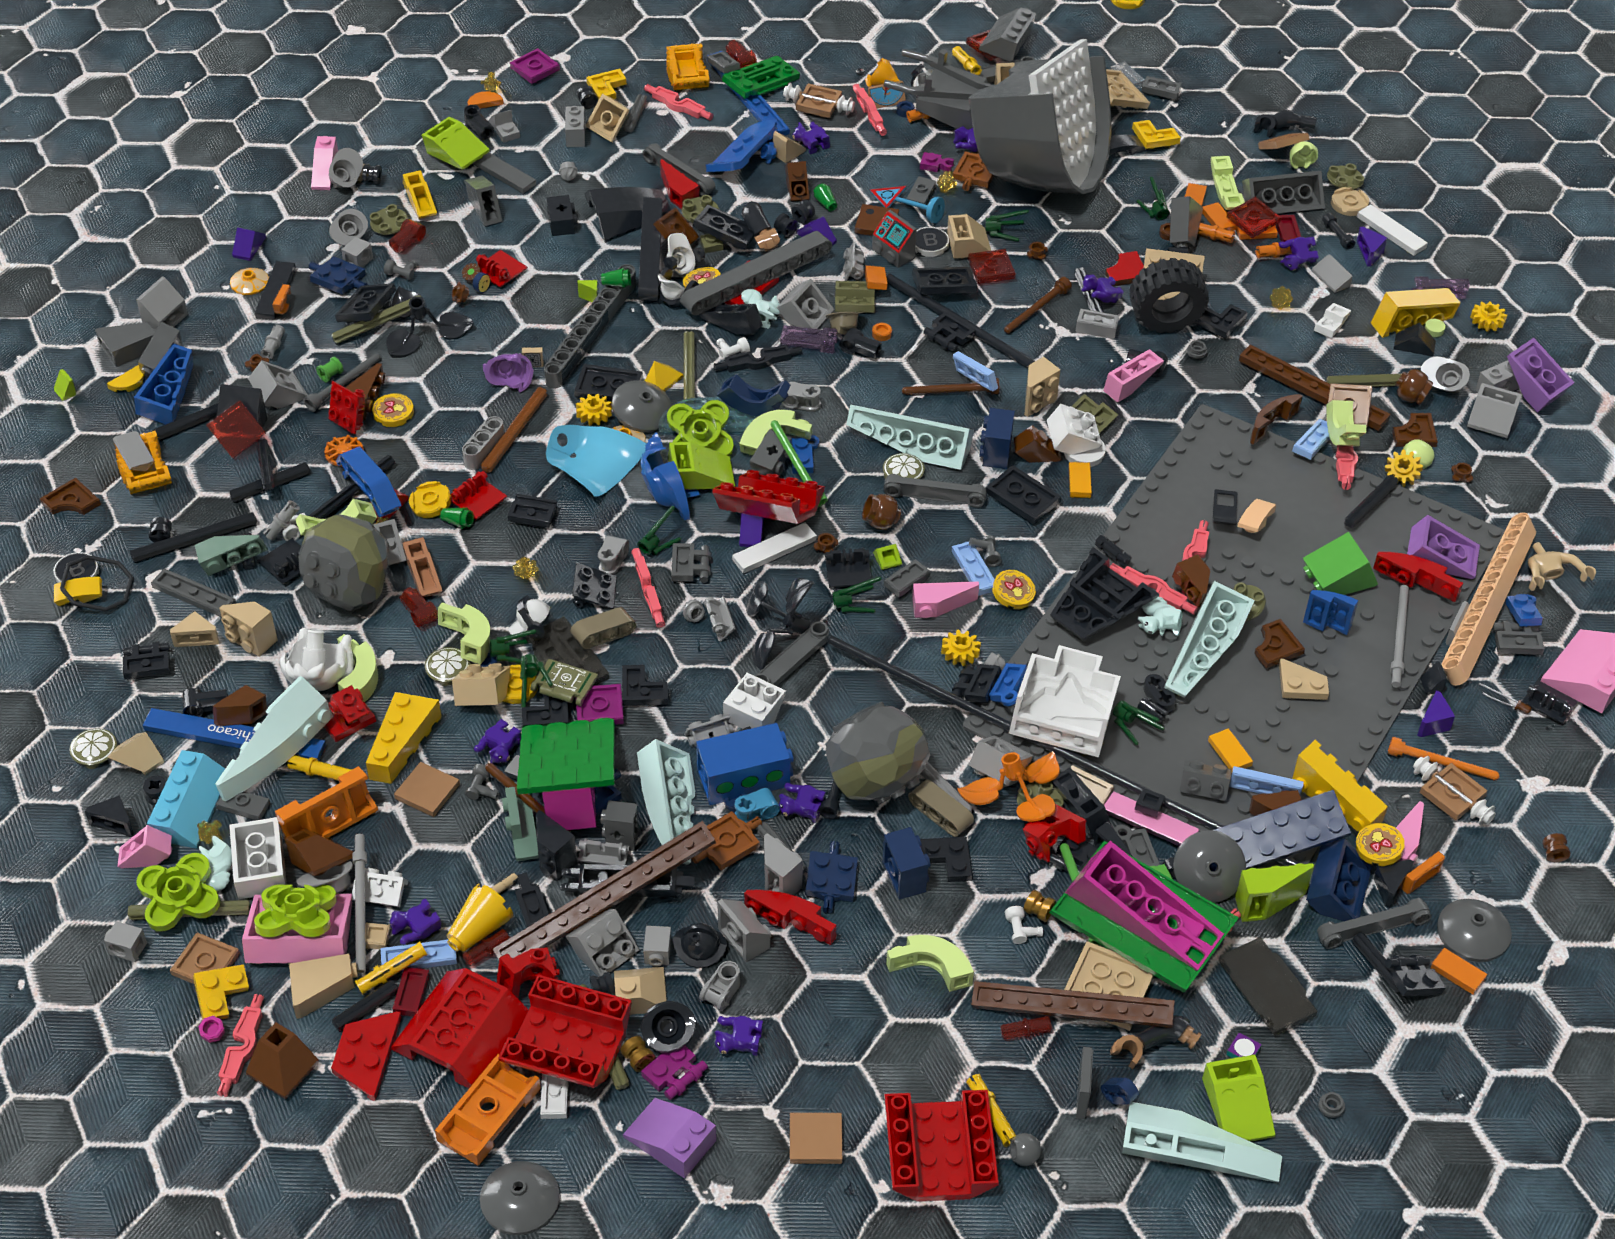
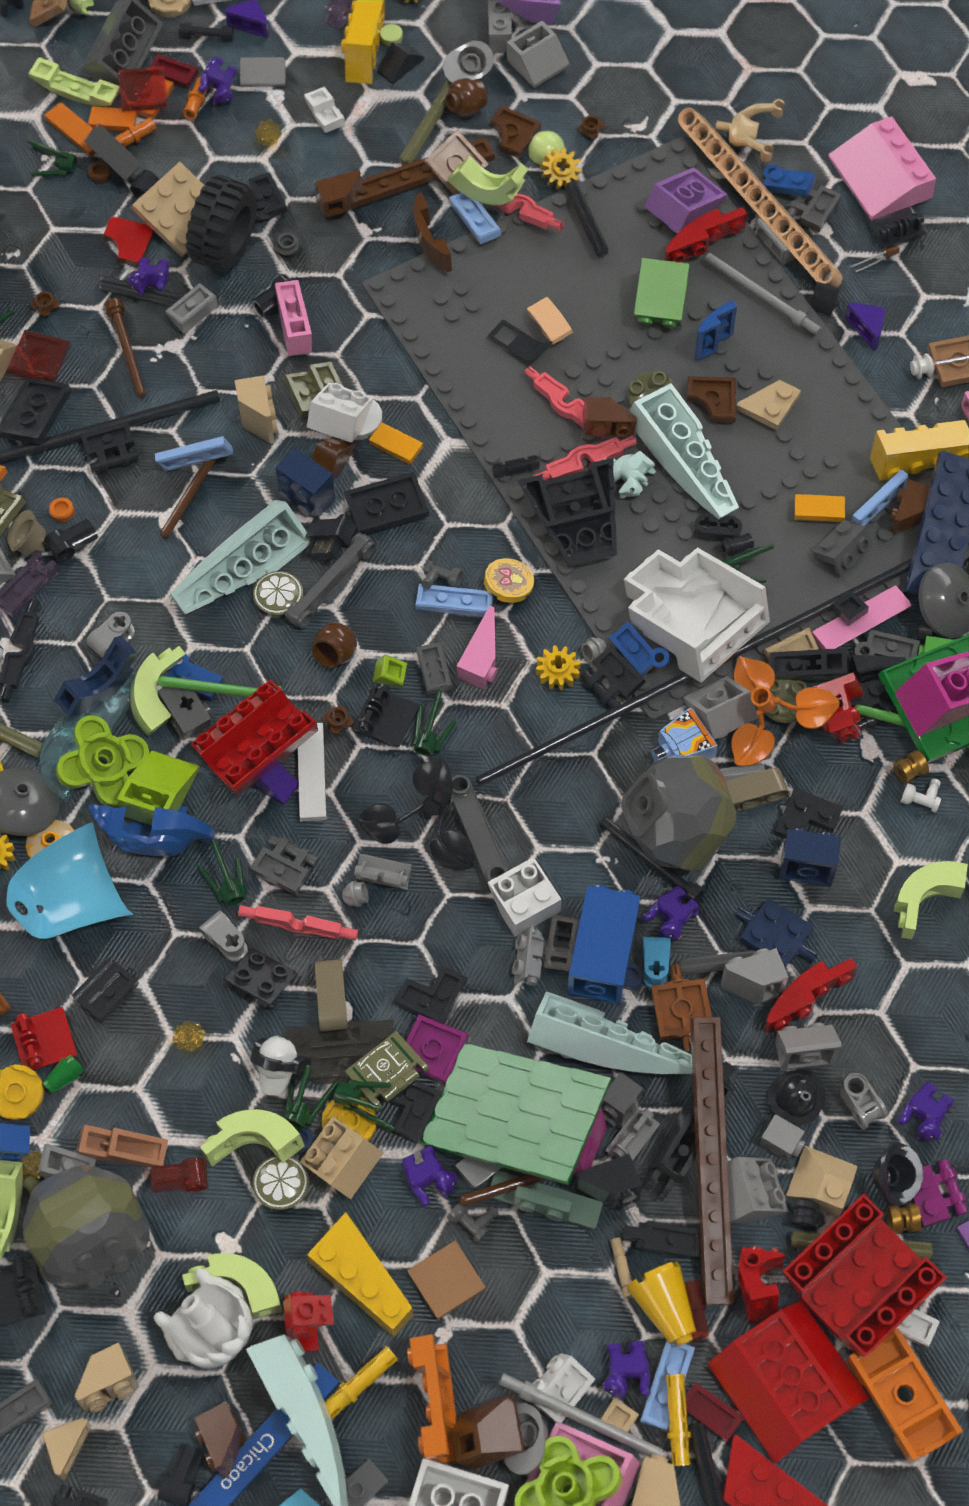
camera: 60 degrees left, 15 degrees up
orange piece [1387,736,1499,780] -> none
none -> black piece [306,514,357,560]
none -> reddish brown slope [315,170,362,218]
none -> torso [651,707,718,762]

